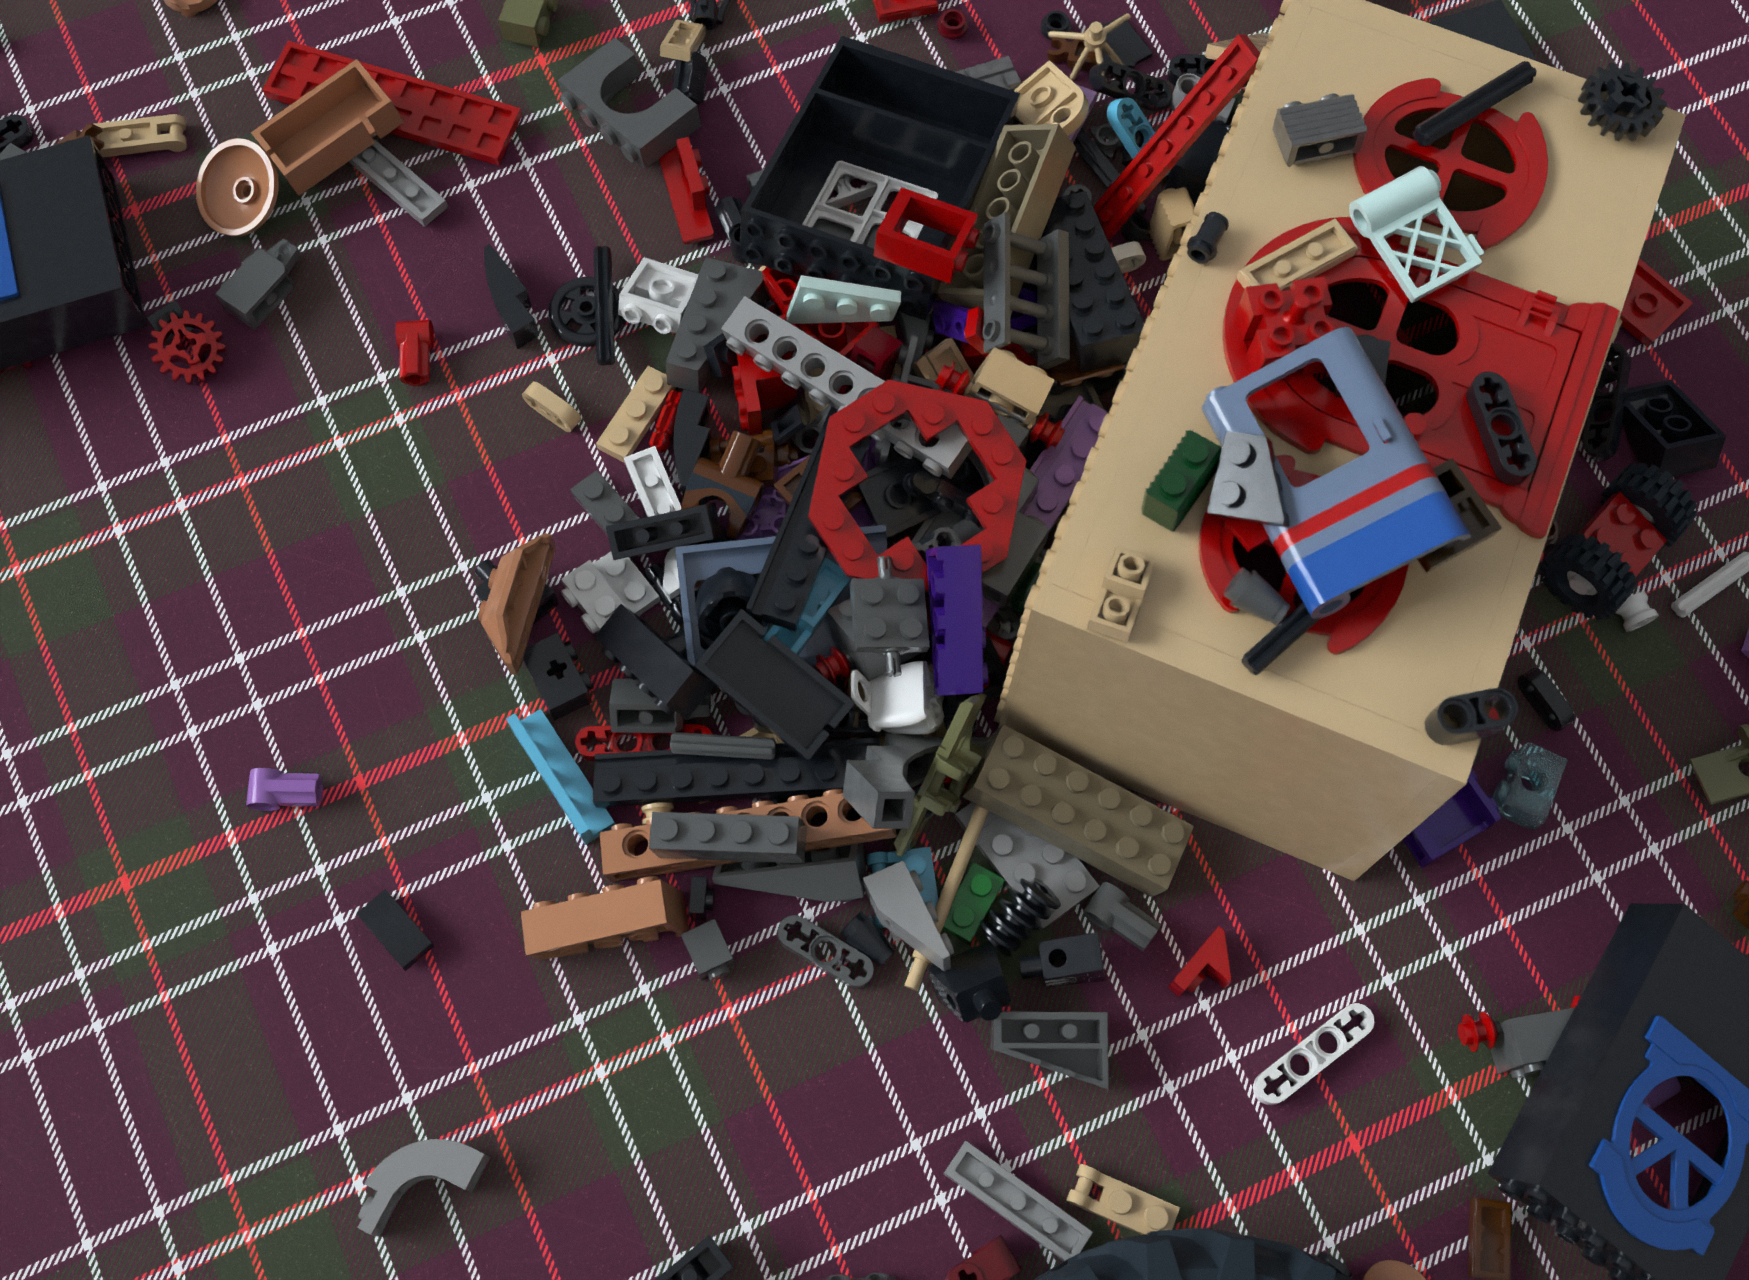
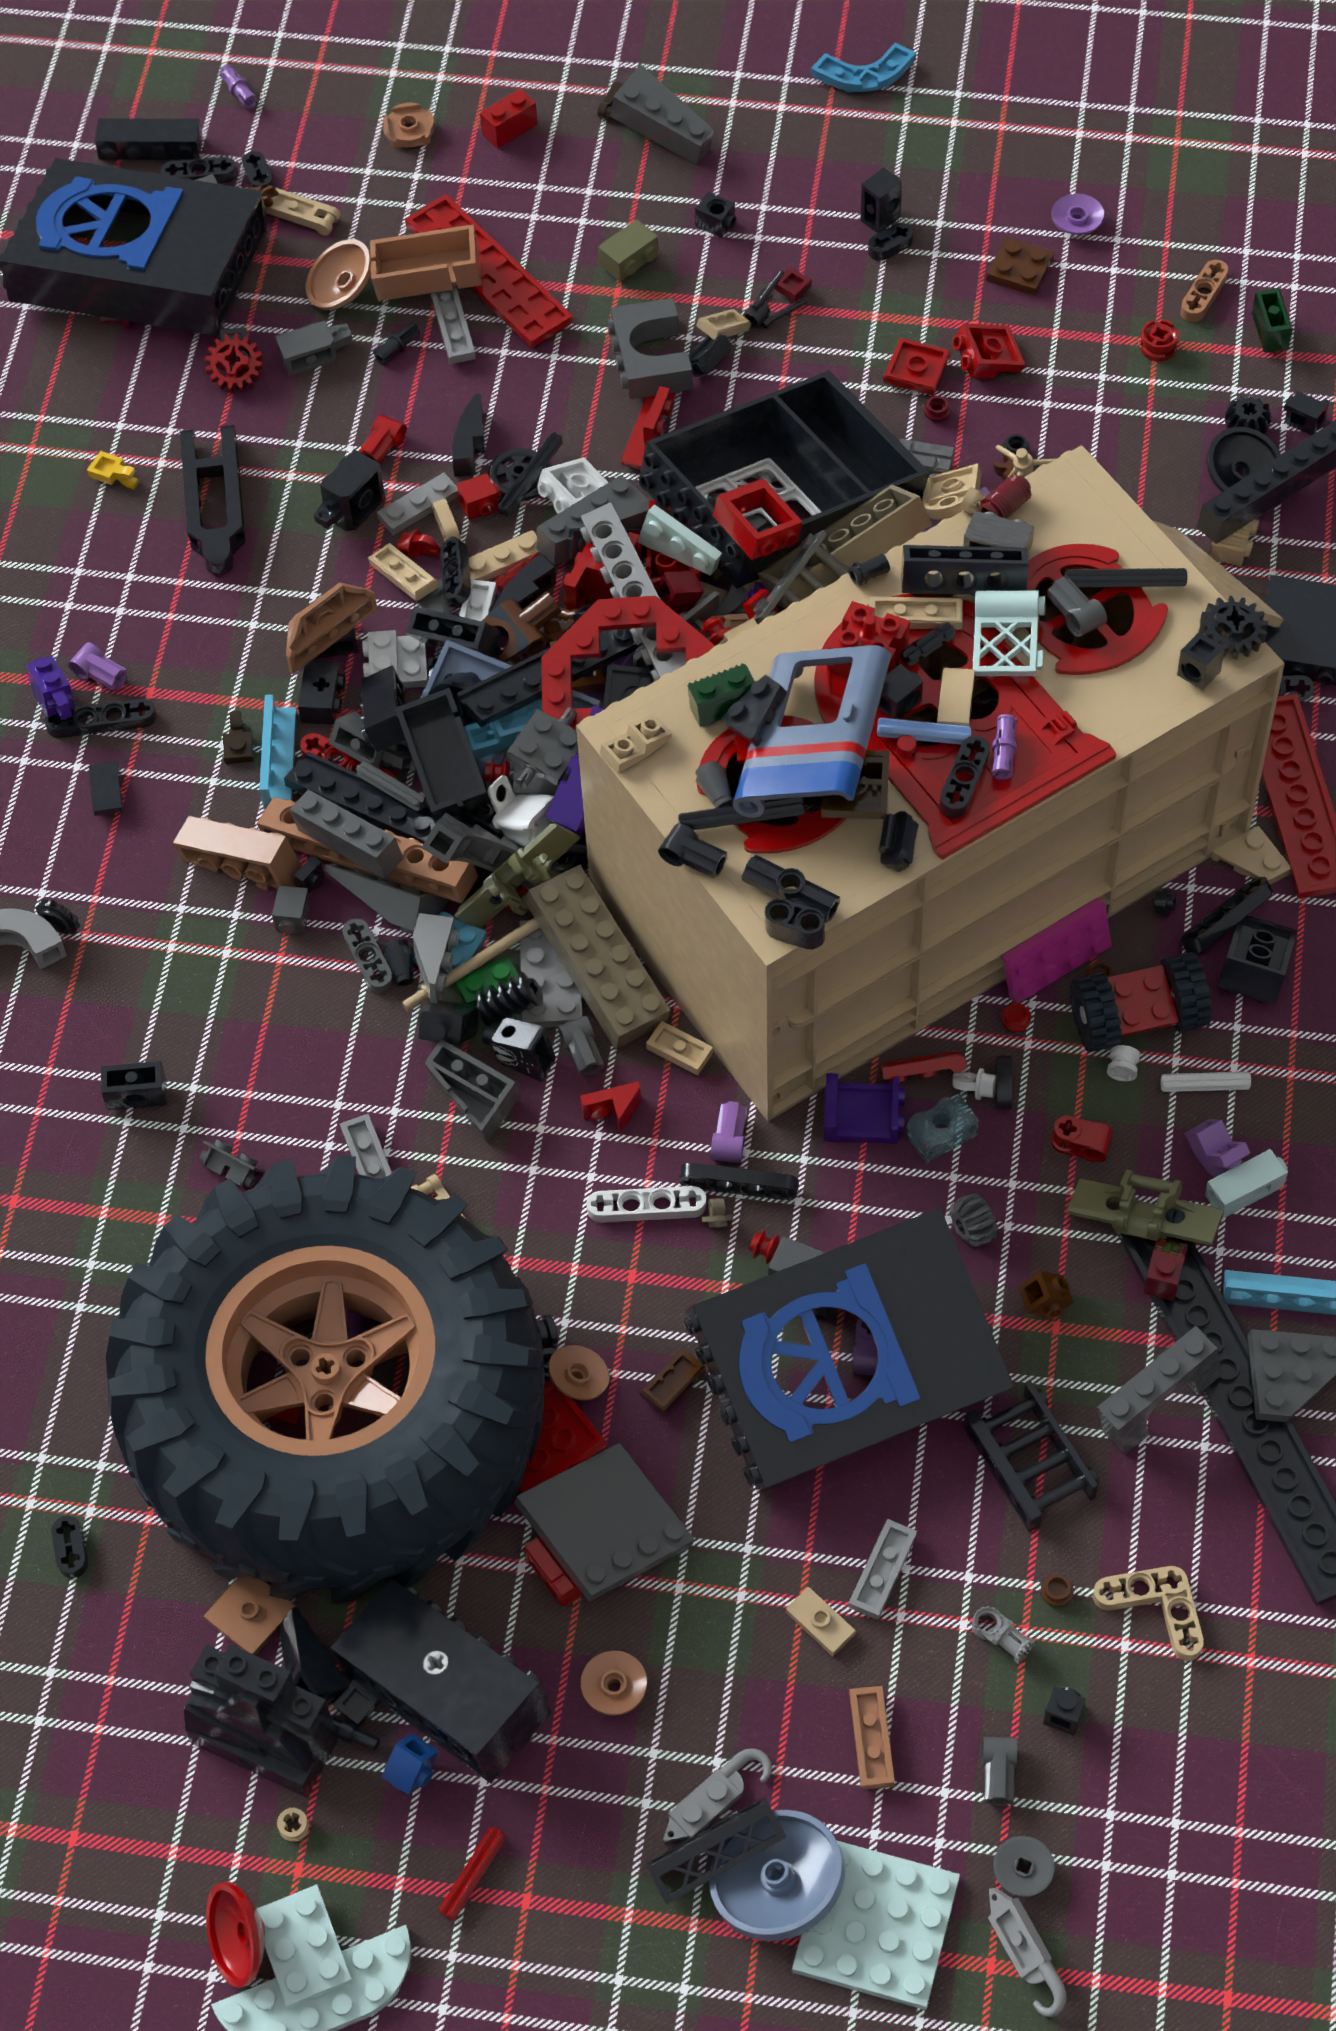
camera: 40 degrees right, 10 degrees down
none -> dark purple hinge [26,656,75,720]
none -> black gear [36,899,81,935]
none -> black beam [44,699,157,738]
none -> yellow plate [87,451,139,490]
none -> black piece [180,425,246,575]
none -> dark brown plate [223,711,254,764]
none -> black beam [242,151,274,188]
none -> black hinge [314,449,385,531]
none -> tan tile [368,543,439,602]
none -> black axle [373,322,420,365]
none -> light grey plate [377,472,458,536]
none -> red piece [397,530,441,557]
none -> black beam [440,537,471,606]
none -> red brick [456,473,501,521]
none -> tan plate [646,1021,713,1075]
none -> black piece [658,823,727,878]
none -> black beam [679,1163,799,1200]
none -> dark tan plate [702,1198,733,1227]
none -> medium lavender piece [710,1101,747,1163]
none -> black piece [742,855,840,923]
none -> light blue axle [877,718,971,744]
none -> black piece [879,811,919,872]
none -> black brick [901,545,1029,597]
none -> black axle [901,622,956,666]
none -> tan slope [937,668,975,726]
none -> dark grey gear [949,1193,998,1248]
none -> white piece [952,1068,997,1100]
none -> tan hinge [959,487,985,514]
none -> dark red head [979,475,1032,519]
none -> medium lavender pin [992,714,1018,780]
none -> dark grey piece [1047,577,1107,637]
none -> red piece [1051,1115,1113,1162]
none -> black brick [1177,632,1225,690]

